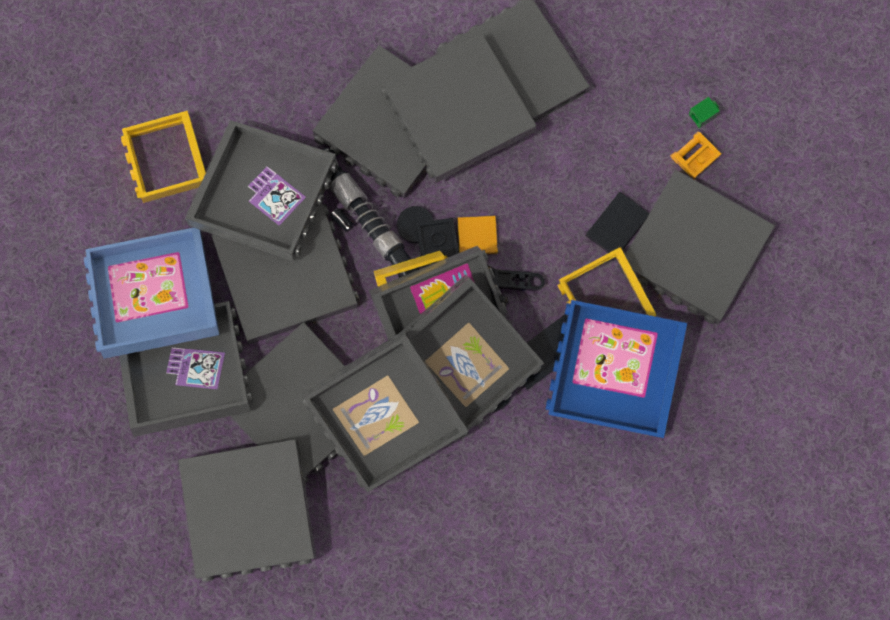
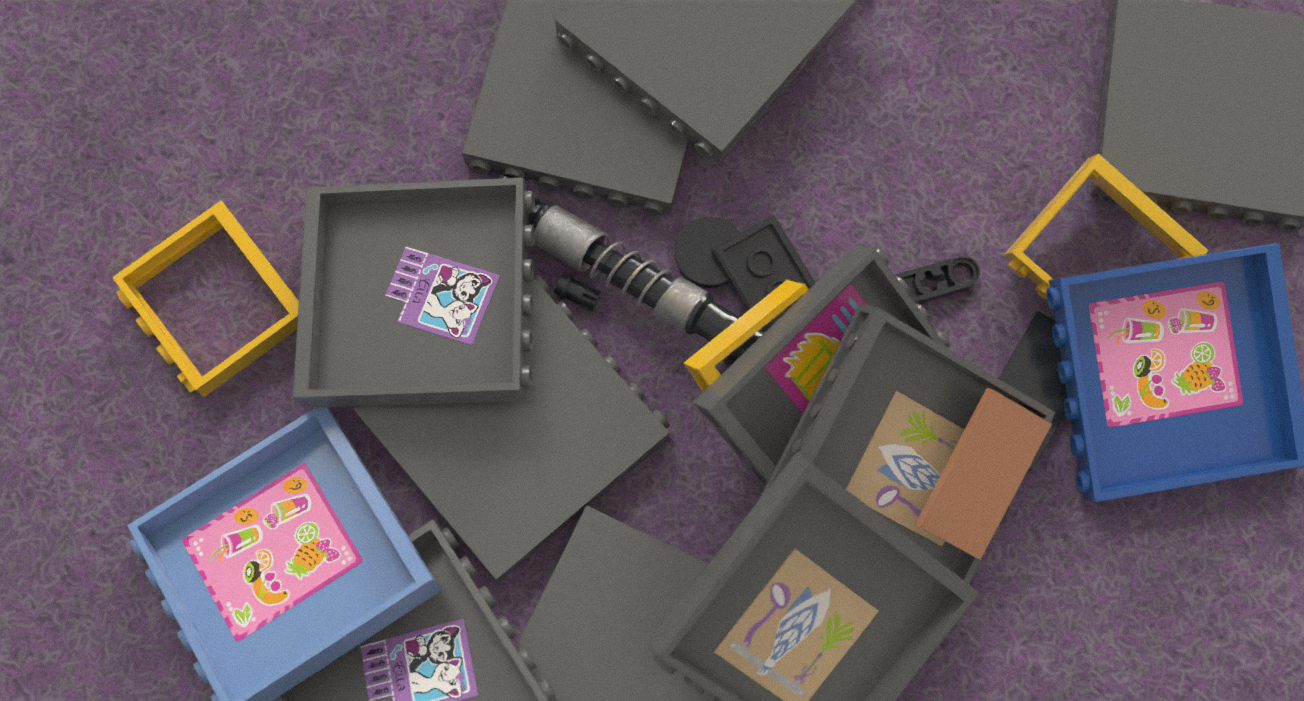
camera: 20 degrees left, 0 degrees up
light orange tile [458,216,498,254] -> none
black tile [585,192,649,258] -> none
none -> nougat tile [915,388,1052,560]

